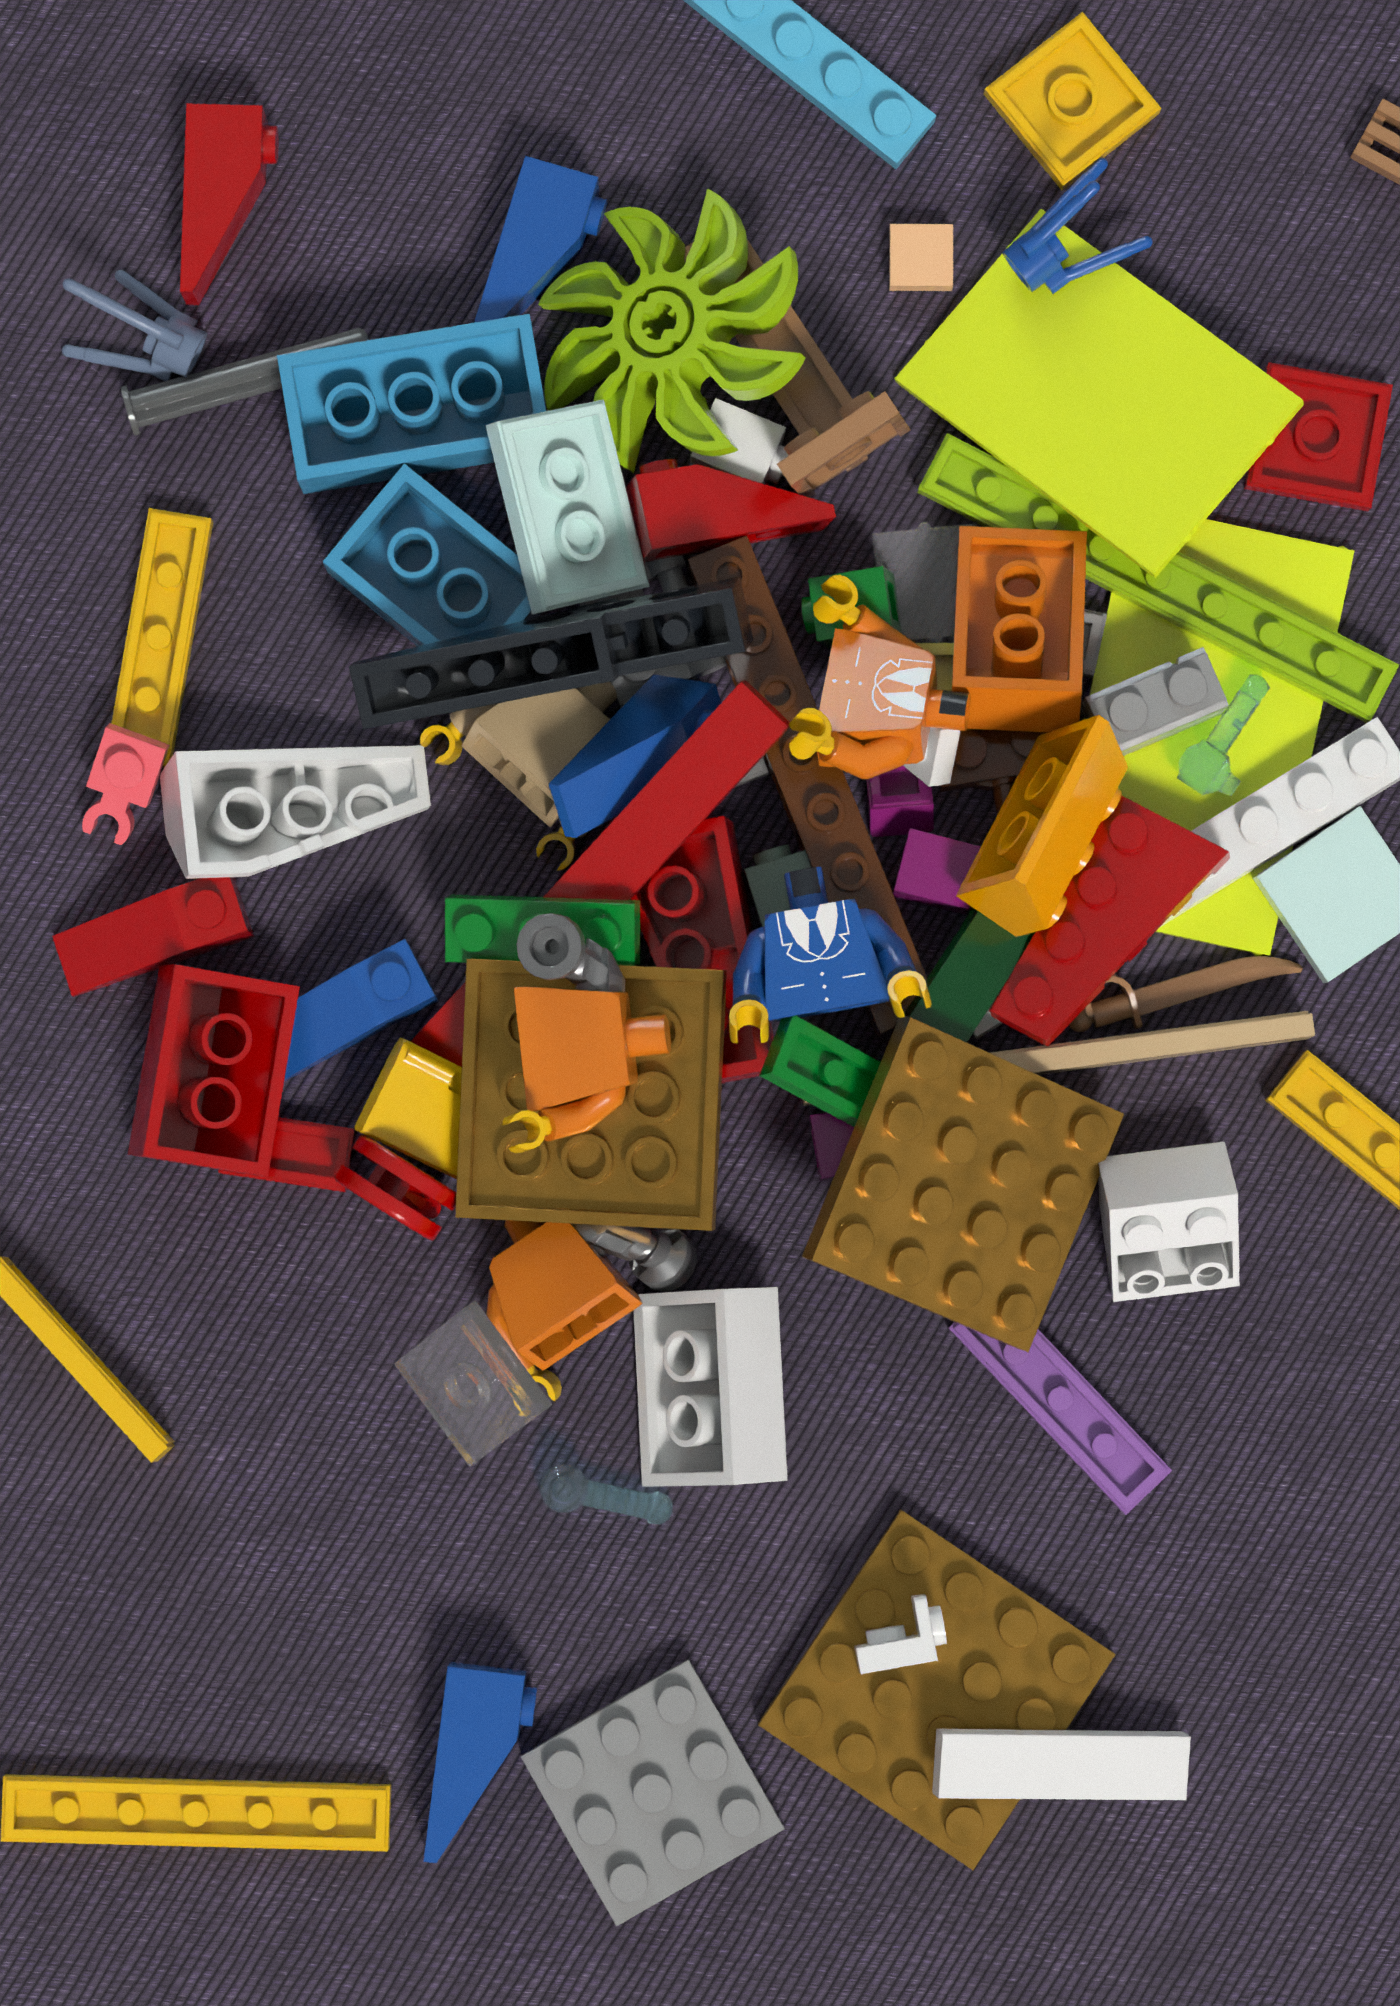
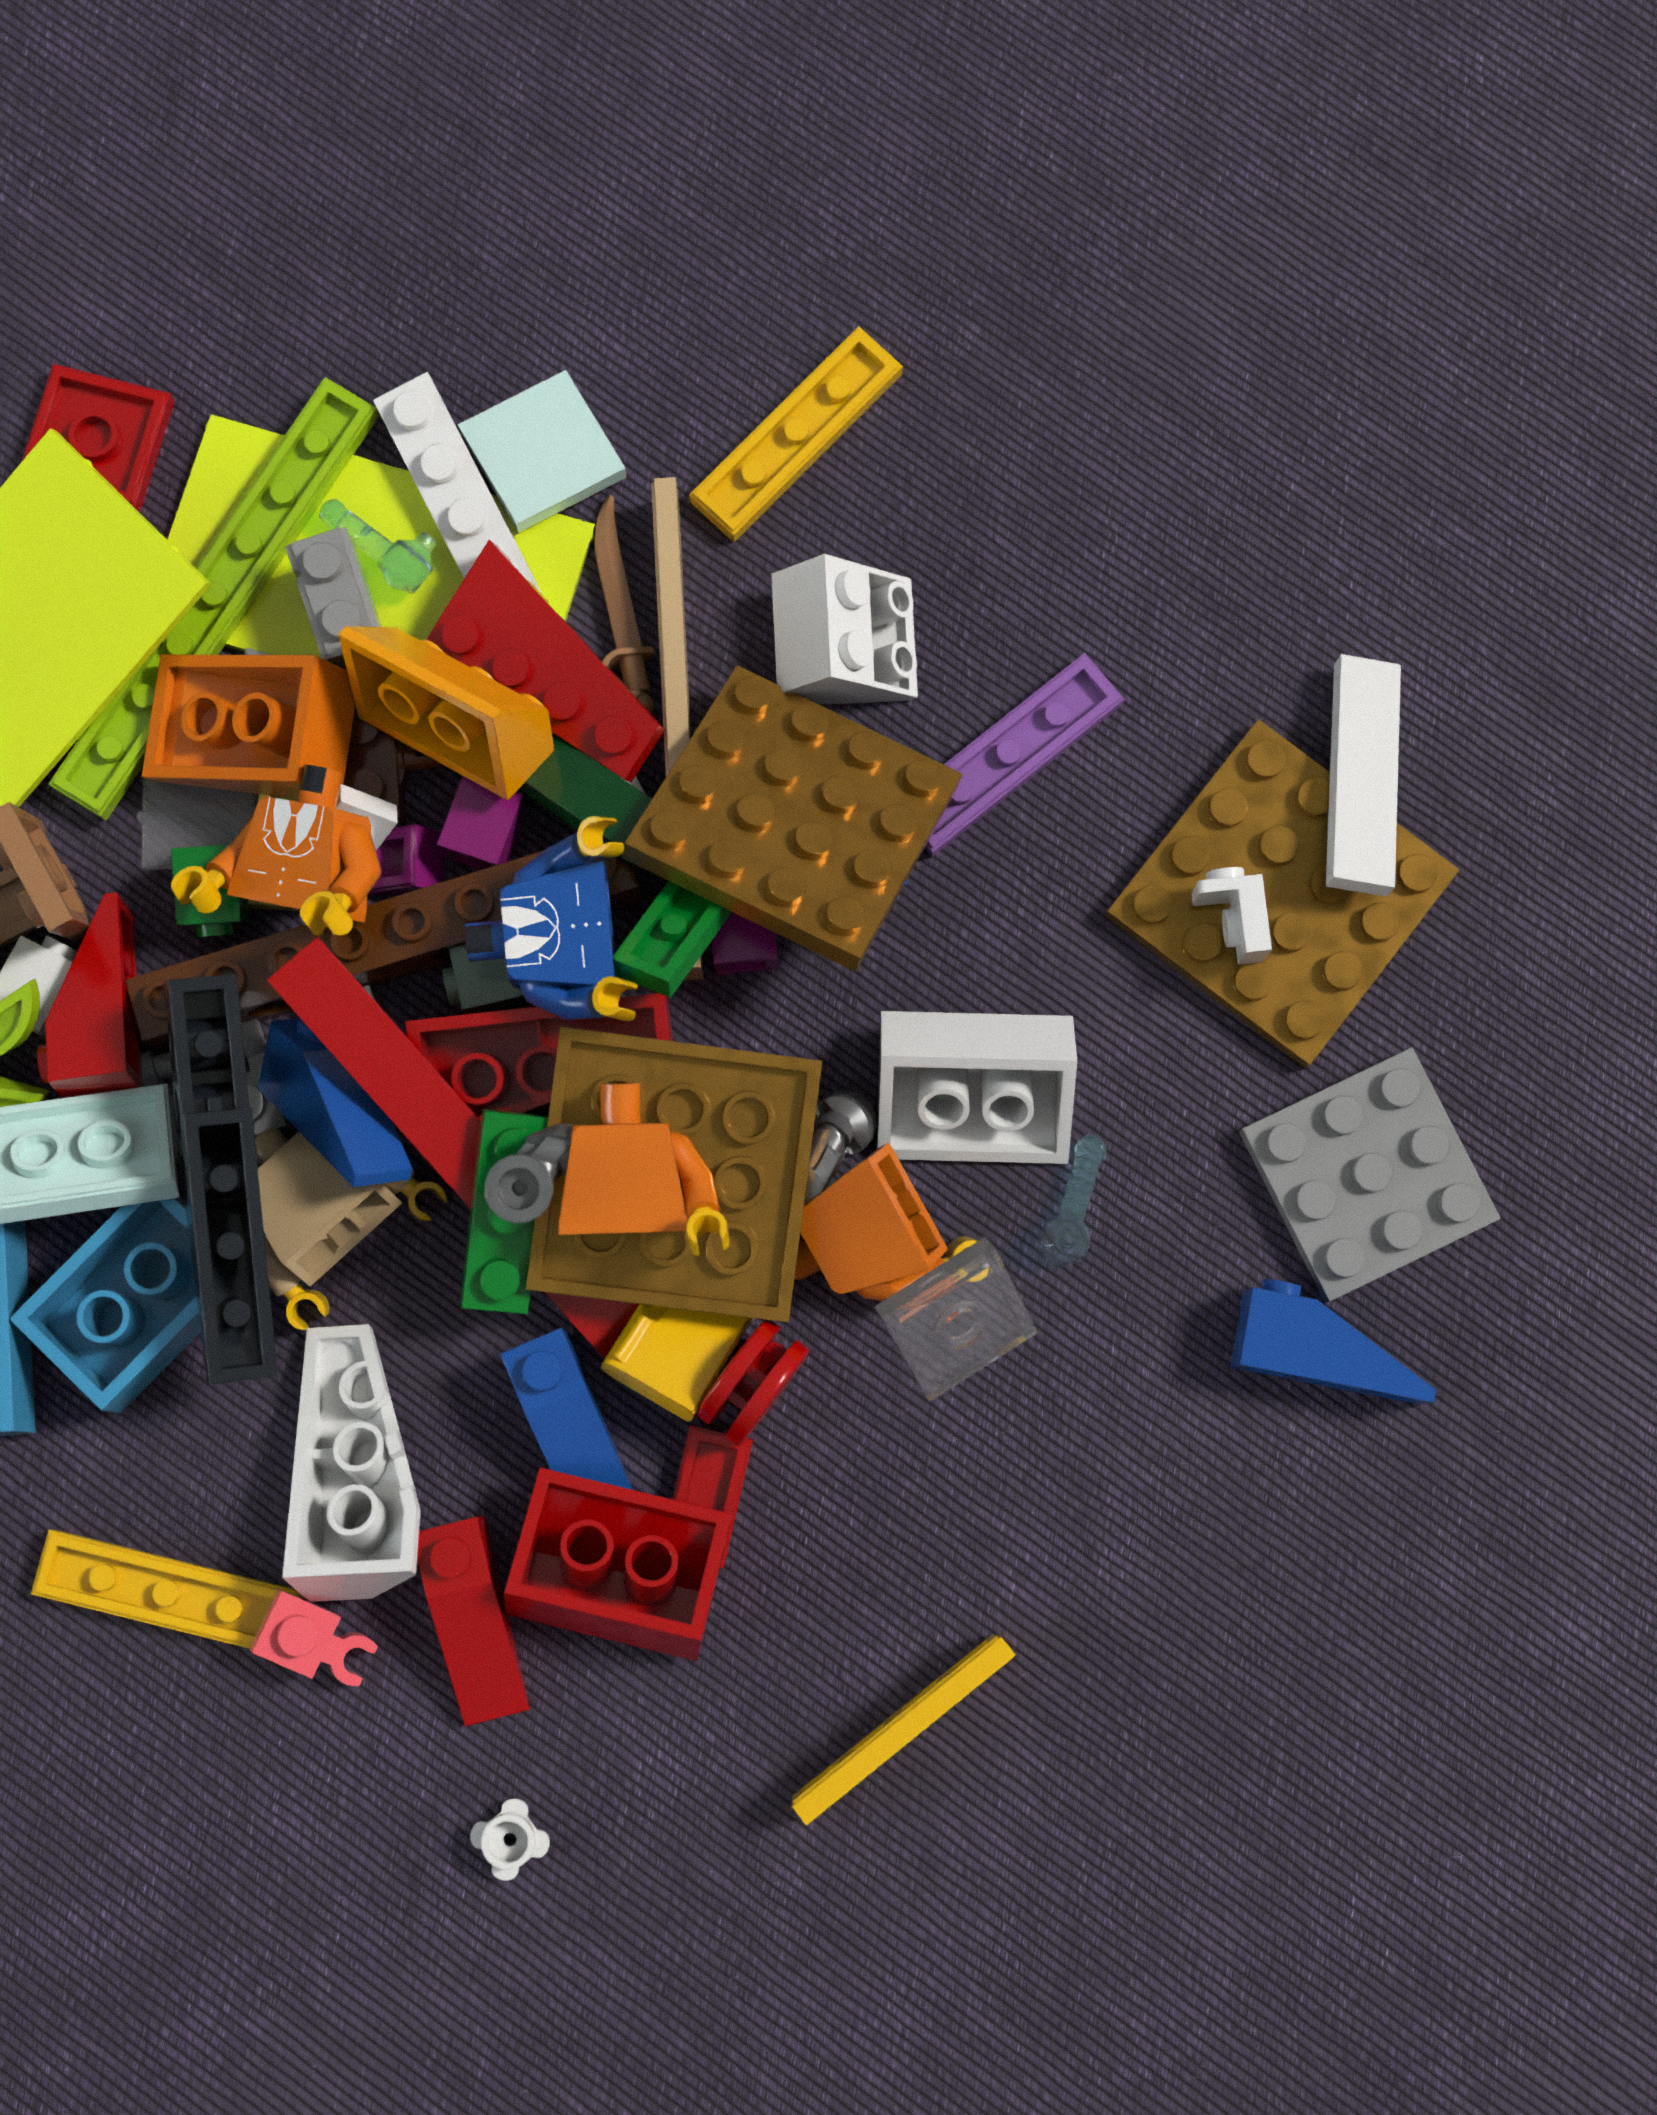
camera: 85 degrees left, 5 degrees down
yellow tile [1,1774,391,1852] -> none

